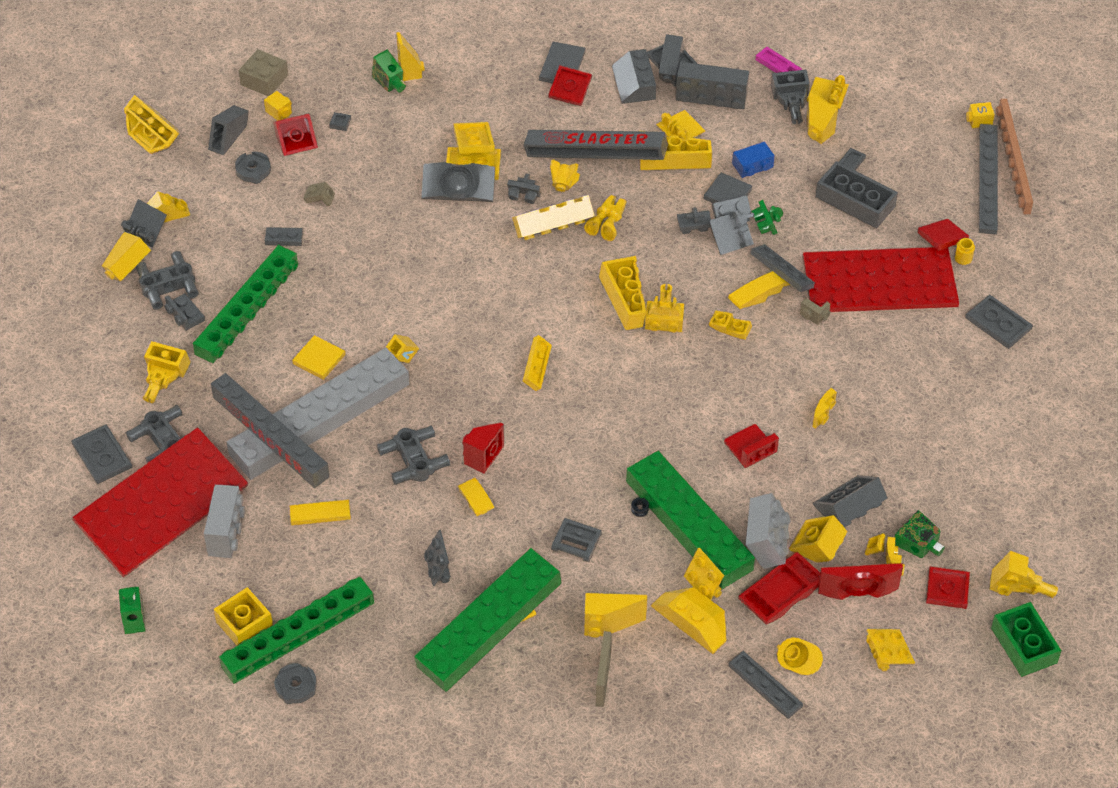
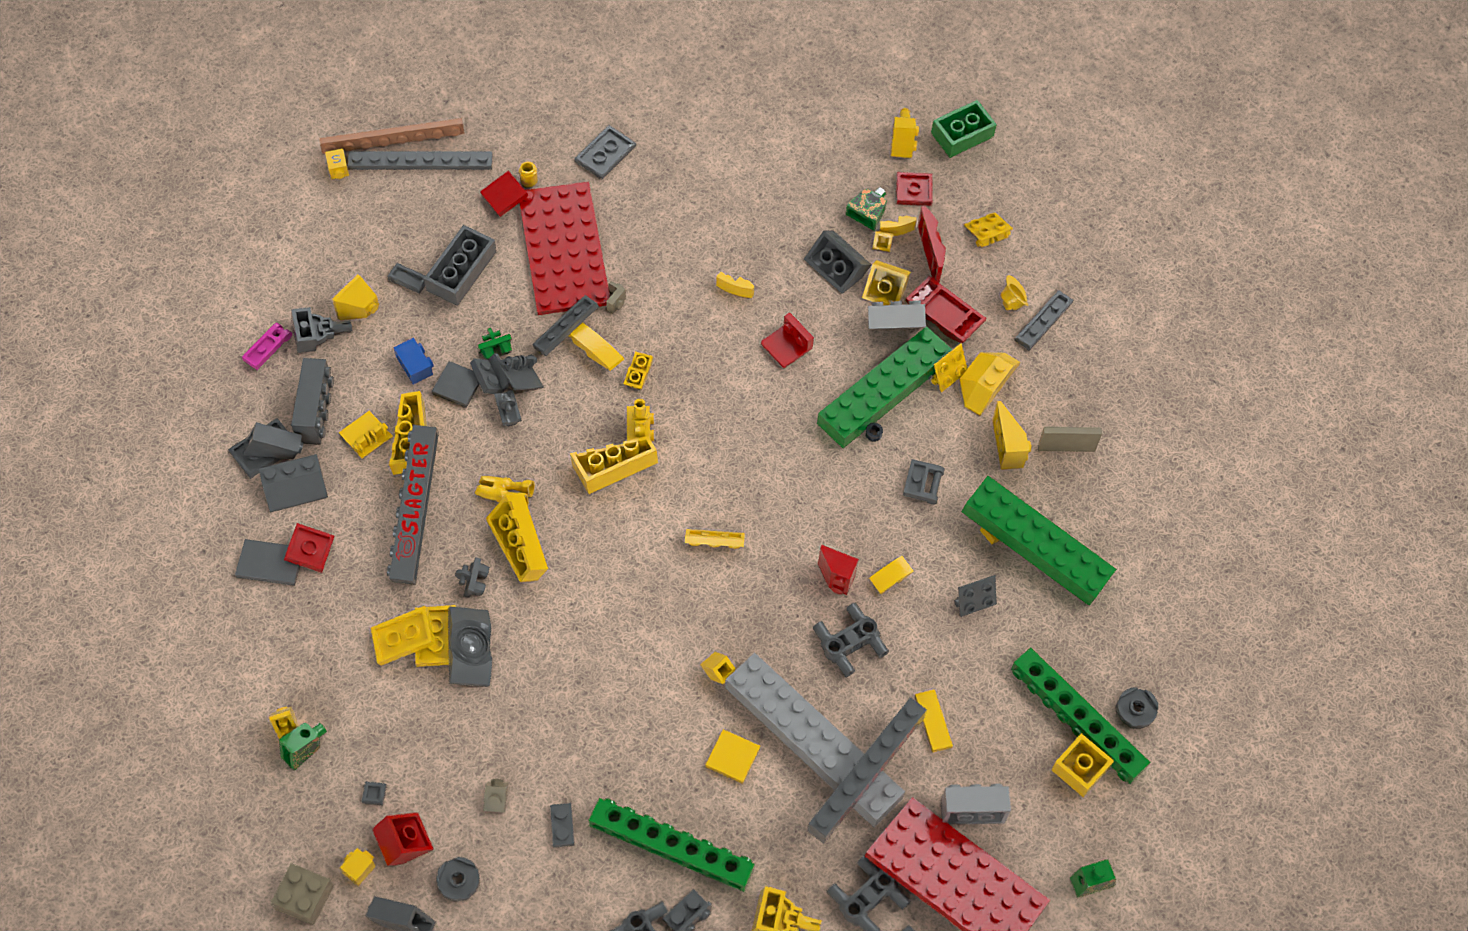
camera: 100 degrees left, 10 degrees up
yellow brick [550,159,580,192] -> none
yellow hinge [807,75,849,109] -> none

